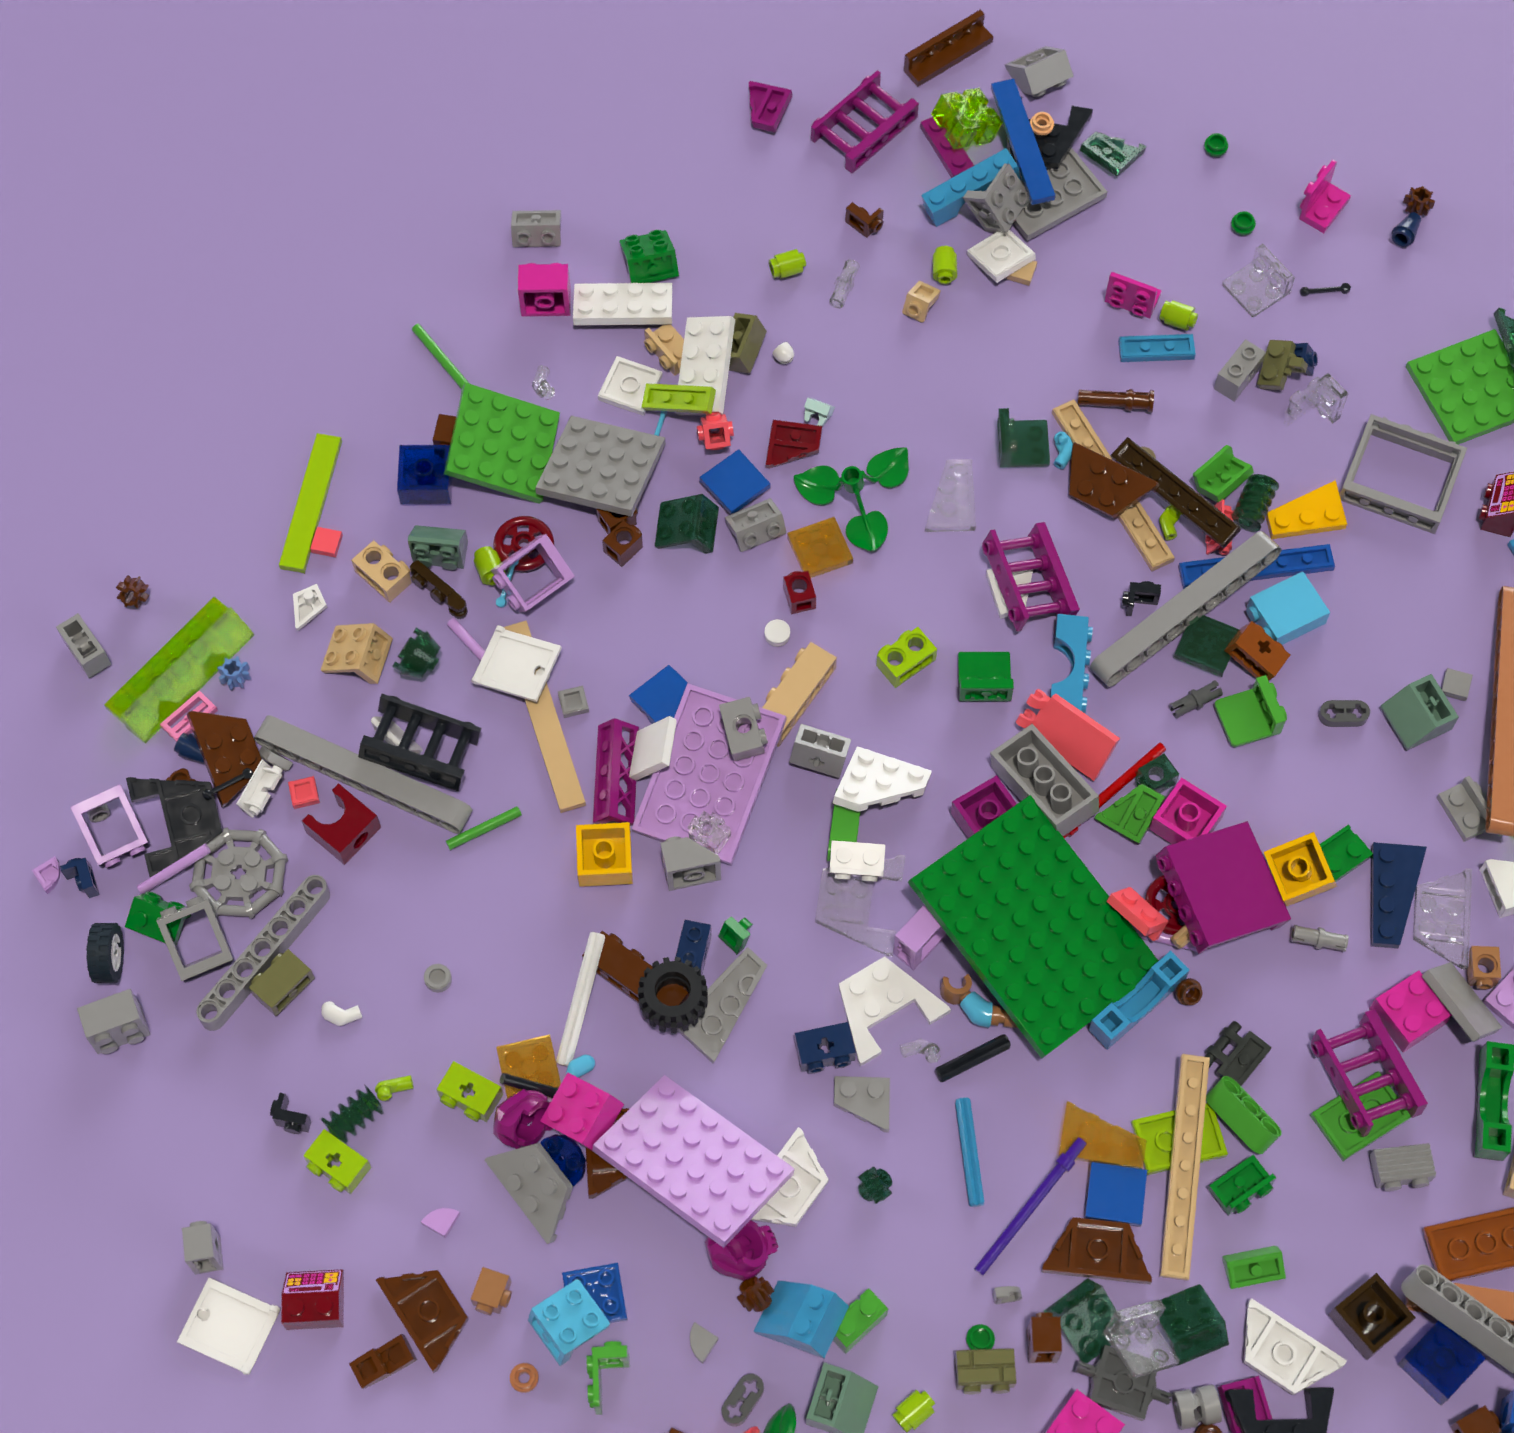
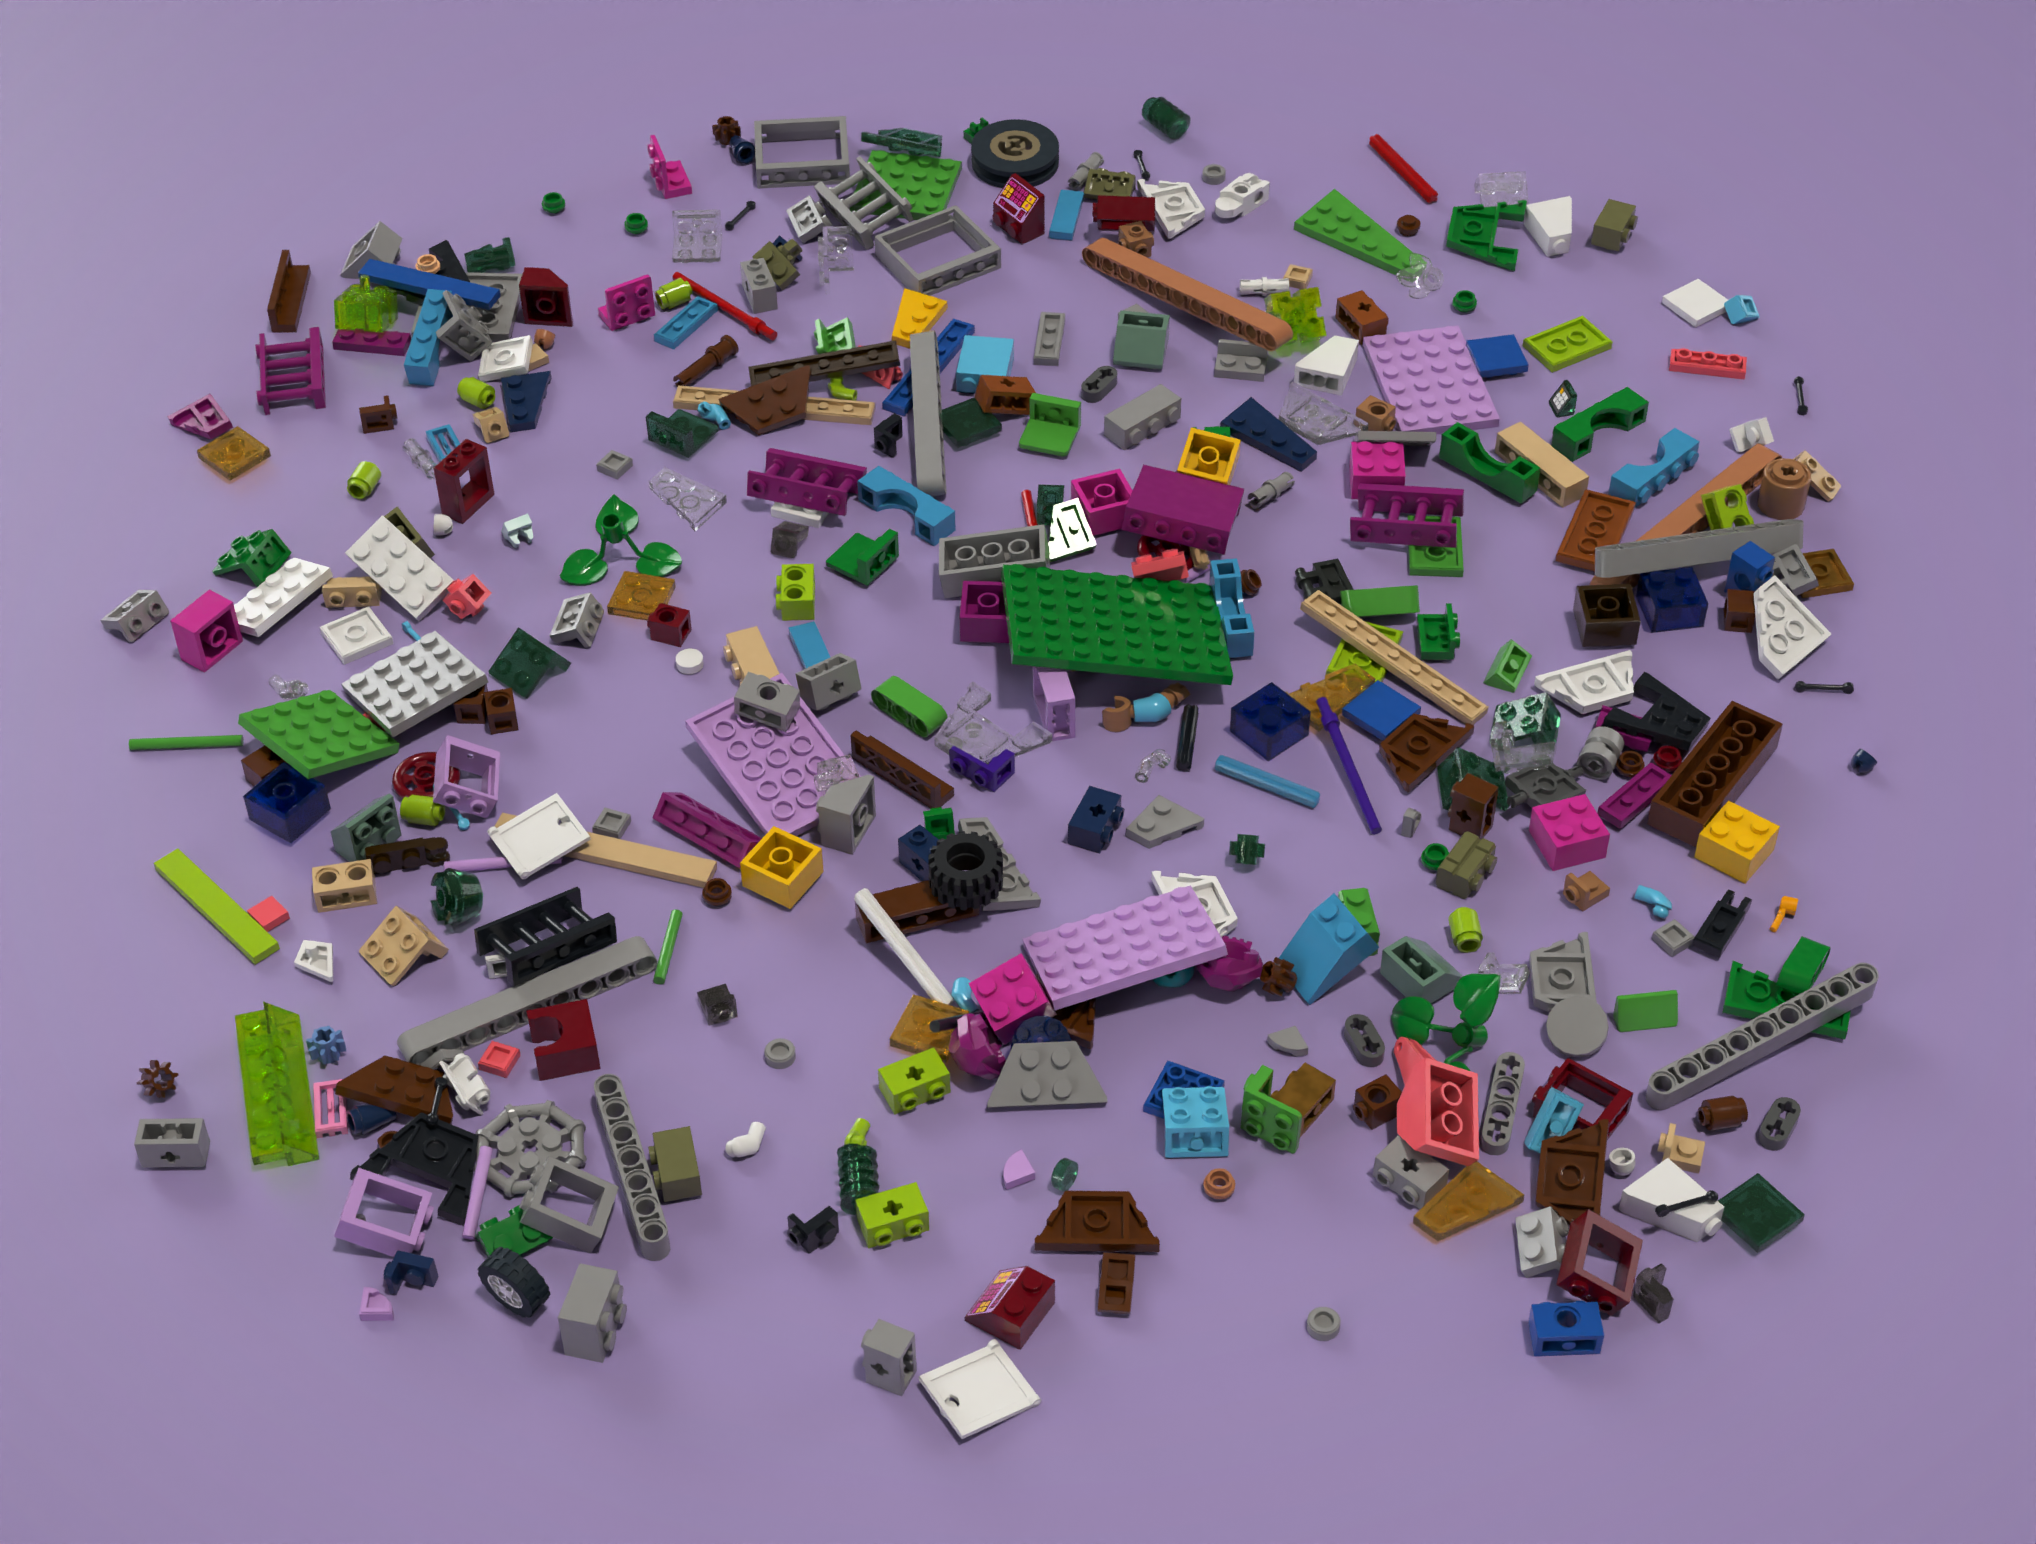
camera: 55 degrees left, 20 degrees down
medium nougat brick [471,1267,512,1315] -> none
blue slope [629,665,689,724] -> none
white tile [629,716,677,781] -> none
lime plate [642,383,716,414] -> none
blue tile [700,449,771,515] -> none
dark red wing [766,420,822,469] -> none
white bracket [829,841,885,882] -> none
white plate [833,746,932,812] -> none
white wing [839,956,951,1067] -> none
coral tile [1016,689,1120,781] -> none
dark grey pin [1169,680,1223,719] -> none
clear green piece [1232,474,1279,532] -> none
light grey brick [1370,1143,1436,1191] -> none
none -> clear yellow plate [197,426,271,481]
none -> dark azure tile [426,424,460,462]
none -> dark red window [433,439,495,524]
none -> dark blue wing [501,371,552,433]
none -> dark red slope [519,267,573,327]
none -> nougat hinge [534,329,555,350]
none -> light grey tile [596,450,633,480]
none -> red bar [672,272,777,340]
none -> clear smoke bracket [697,983,738,1026]
none -> reddish brown plate [702,878,732,906]
none -> light grey window [754,116,850,189]
none -> clear smoke bracket [770,521,809,558]
none -> light grey bracket [786,195,833,243]
none -> dark azure tile [789,621,830,669]
none -> light grey fence [814,156,913,250]
none -> reddish brown fence [850,730,954,808]
none -> dark purple bracket [949,746,1015,792]
none -> light grey tile [1034,312,1065,366]
none -> tile [1051,1158,1078,1192]
none -> light grey brick [1104,384,1181,450]
none -> clear blue brick [1230,682,1311,762]
none -> pearl gold brick [1270,1062,1336,1137]

